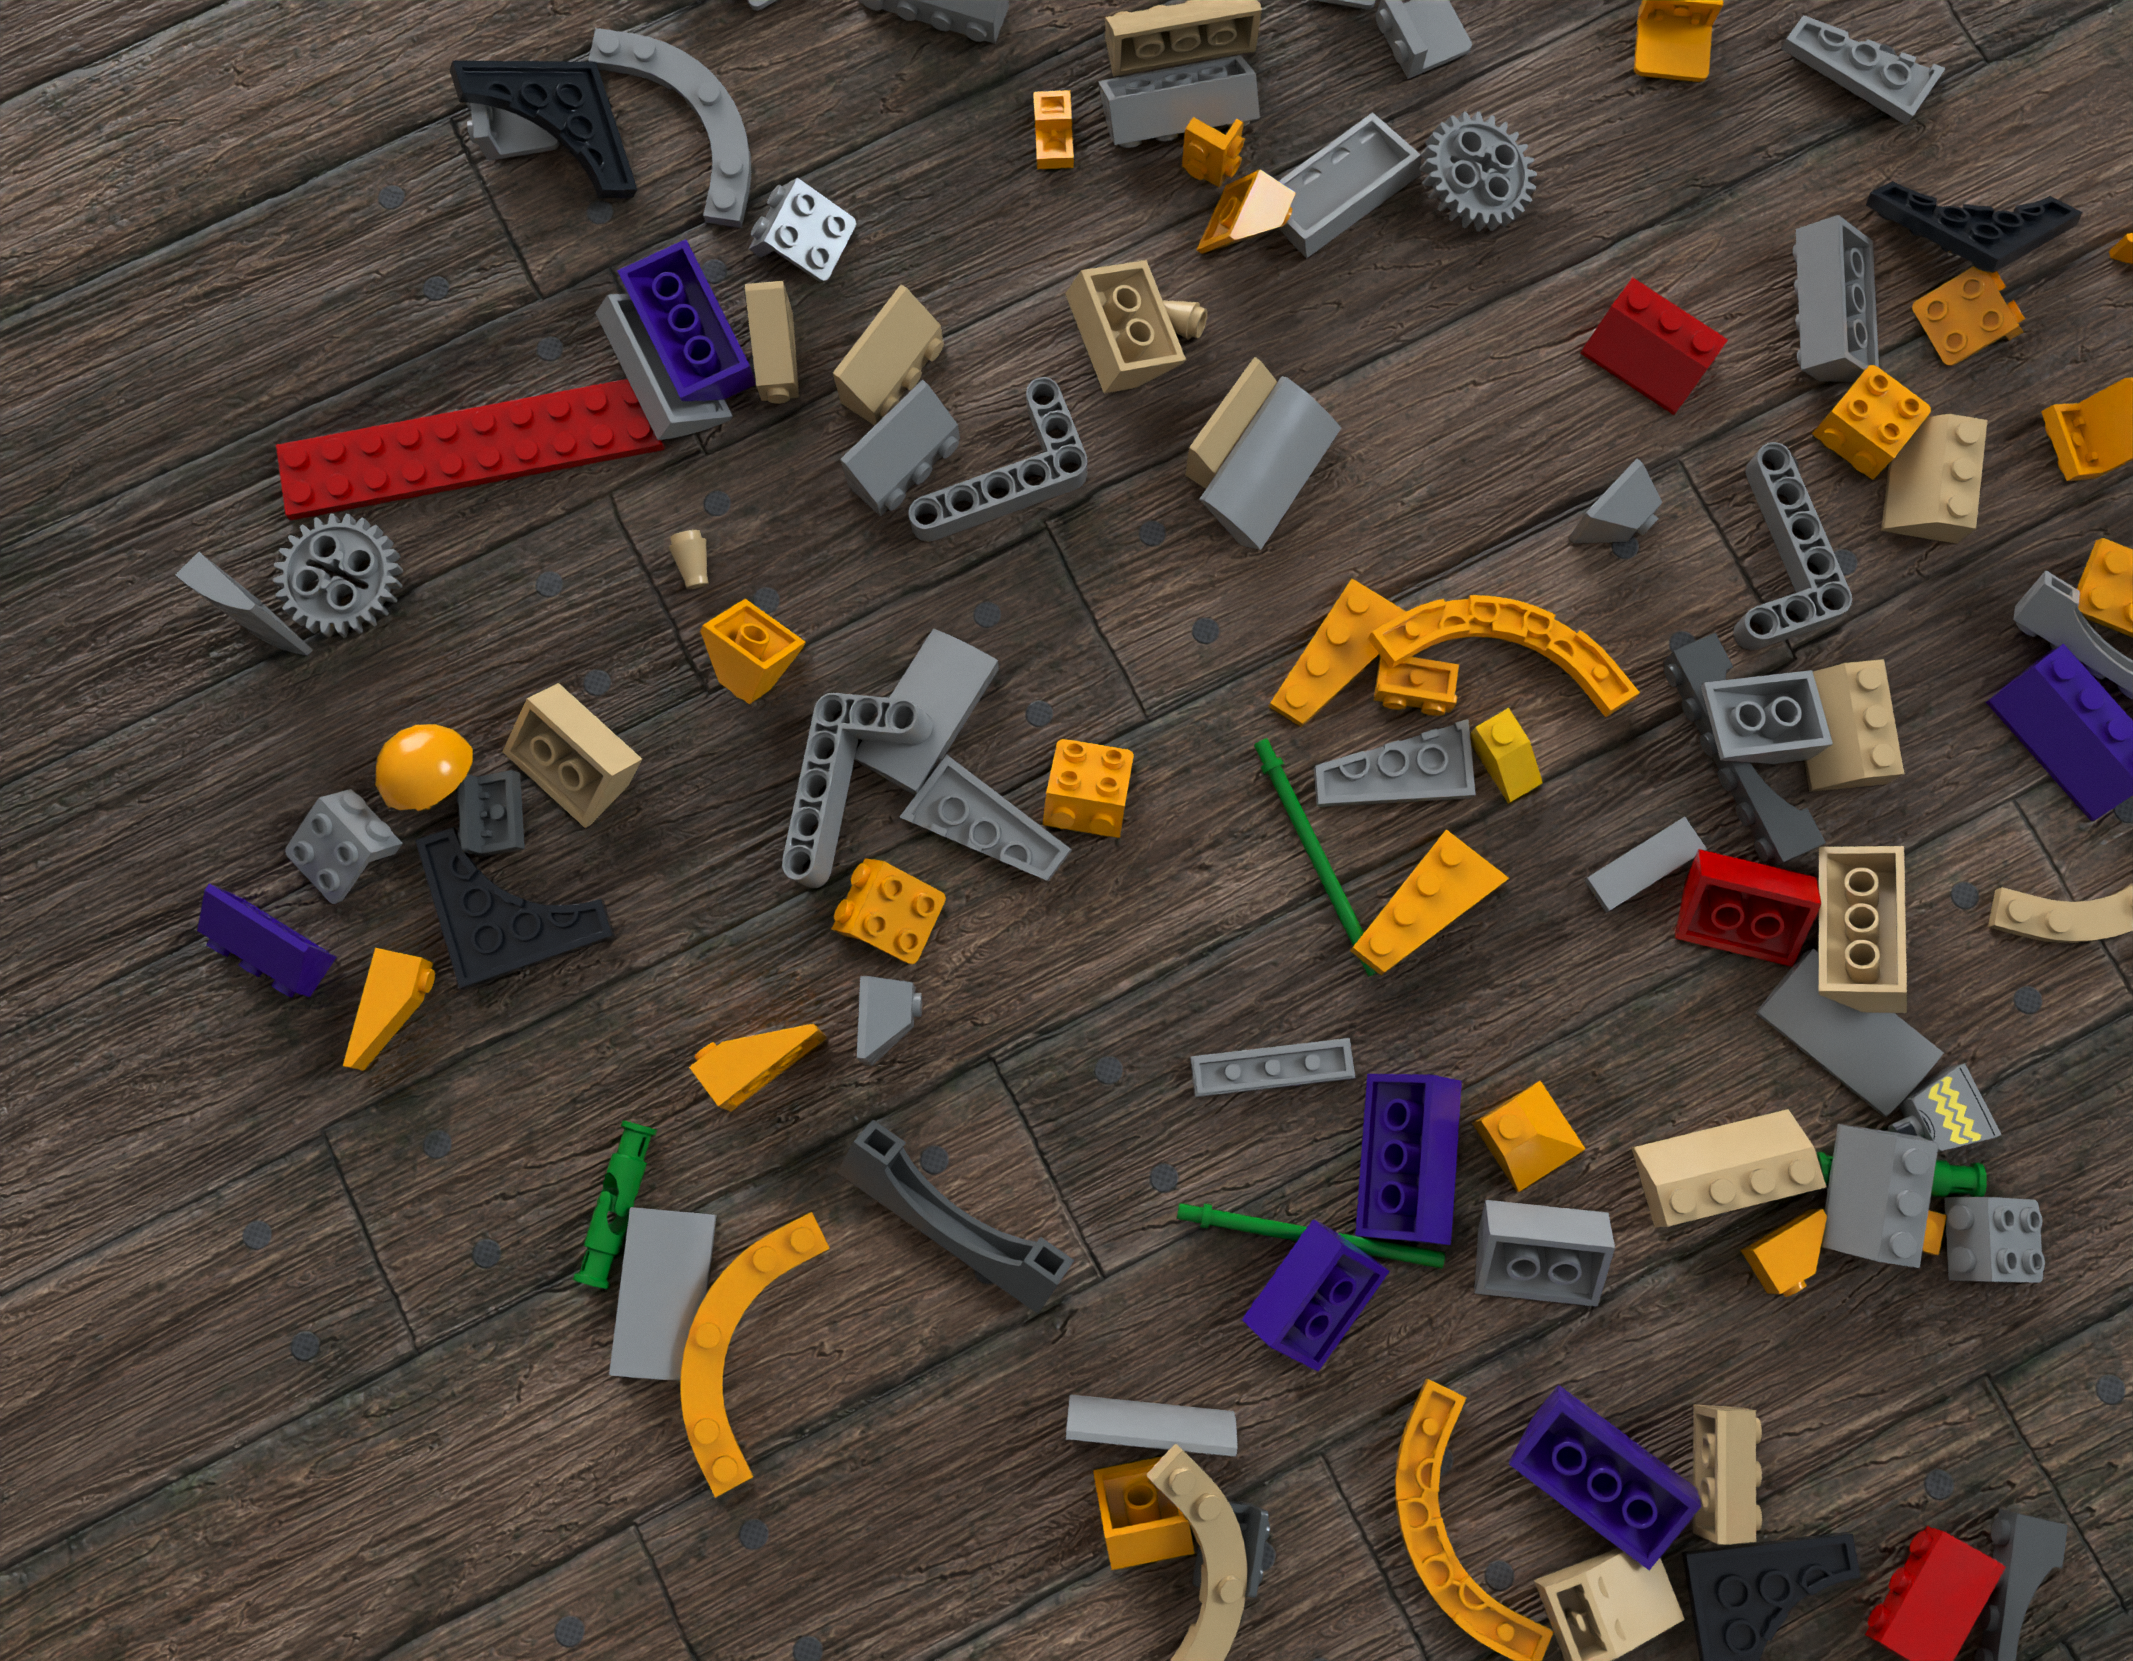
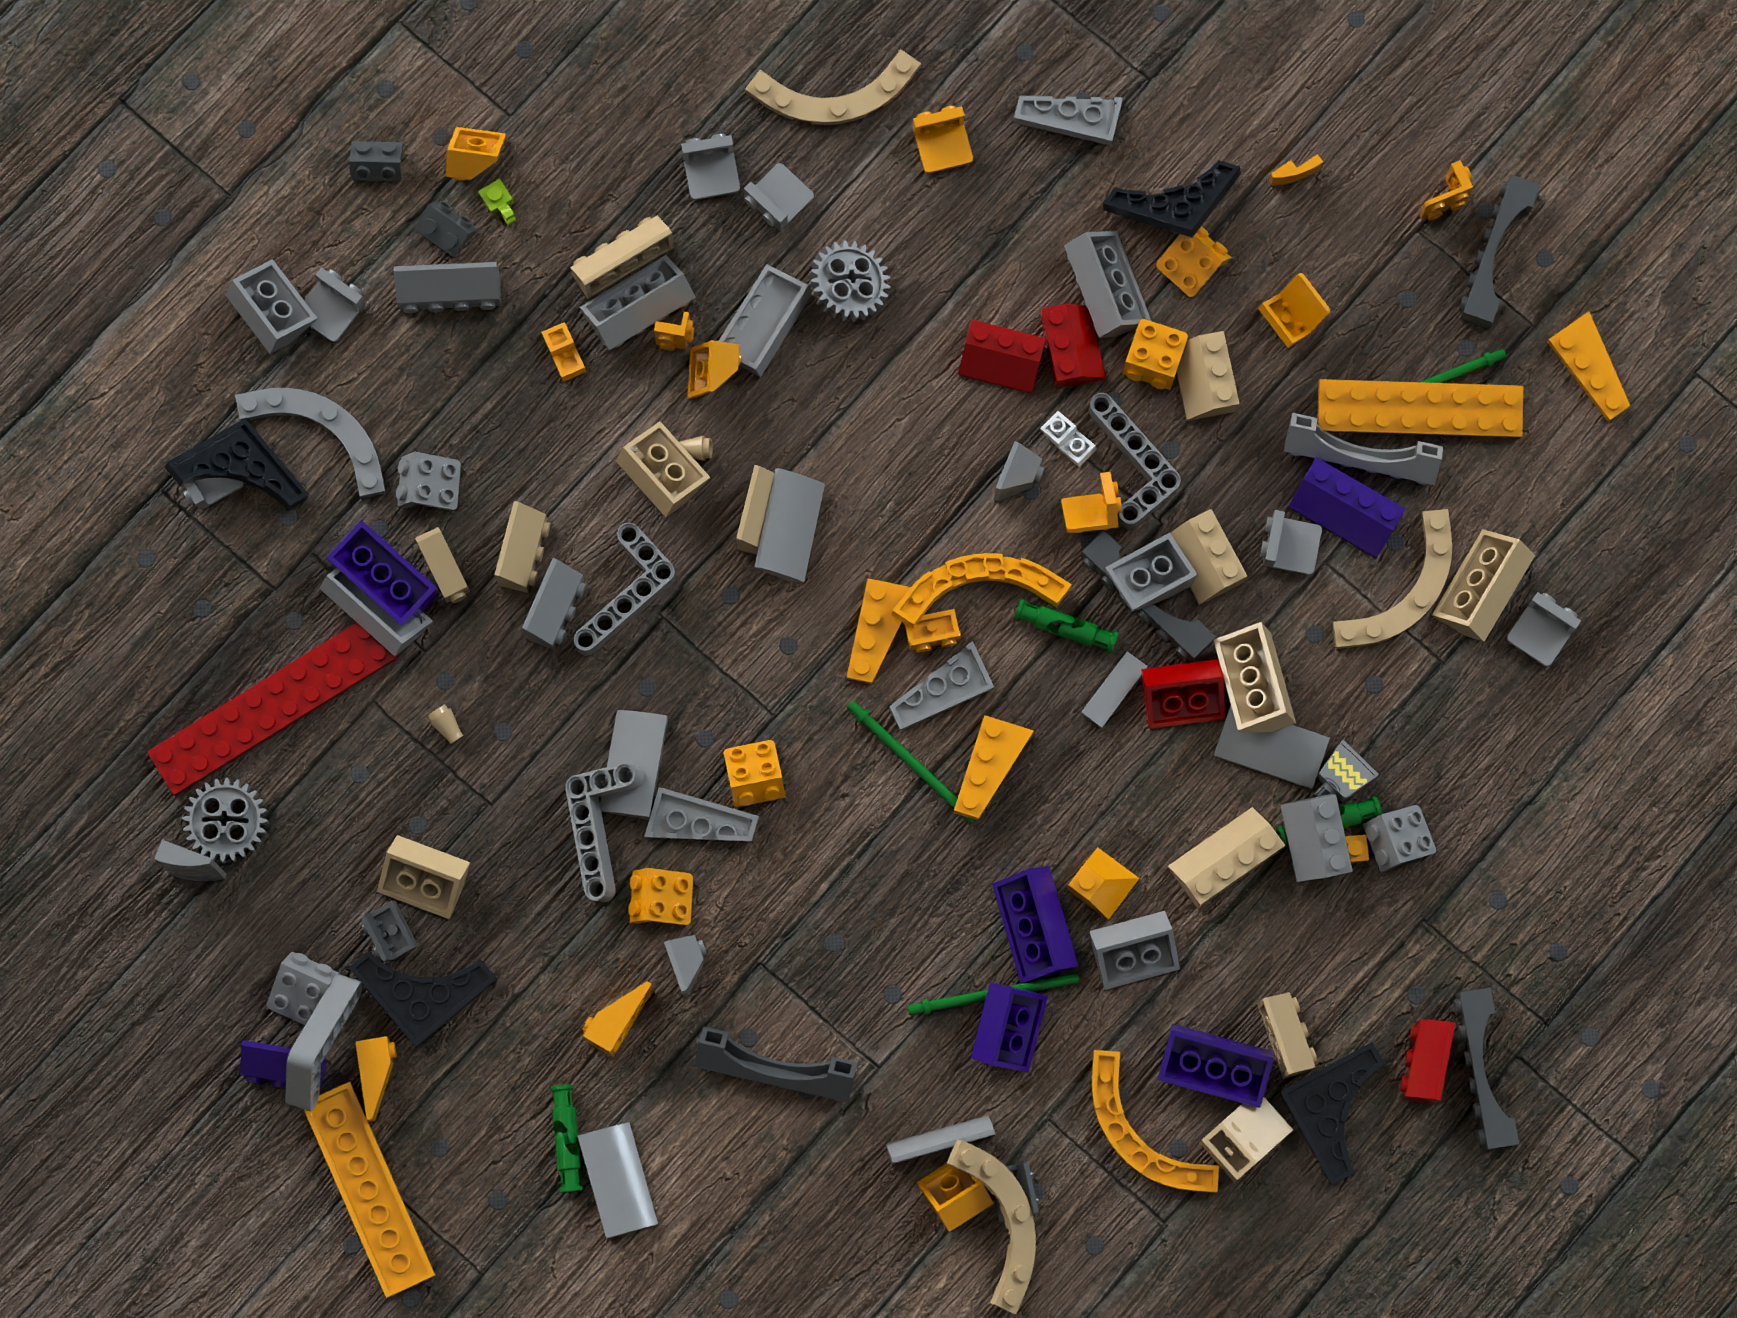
camera: 25 degrees left, 0 degrees up
light orange cylinder [375,724,473,811] -> none
light orange plate [680,1211,830,1498] -> none
light orange slope [700,599,806,705] -> none
light grey tile [1190,1038,1355,1098] -> none
yellow slope [1470,708,1543,804] -> none
light orange slope [1741,1209,1827,1297] -> none
none -> light grey beam [285,974,363,1112]
none -> light orange plate [304,1082,436,1298]
none -> green piece [1014,599,1119,654]
none -> red slope [1040,303,1106,389]
none -> white slope [1040,411,1097,467]
none -> light orange bracket [1061,472,1122,533]
none -> light grey bracket [1260,510,1322,575]

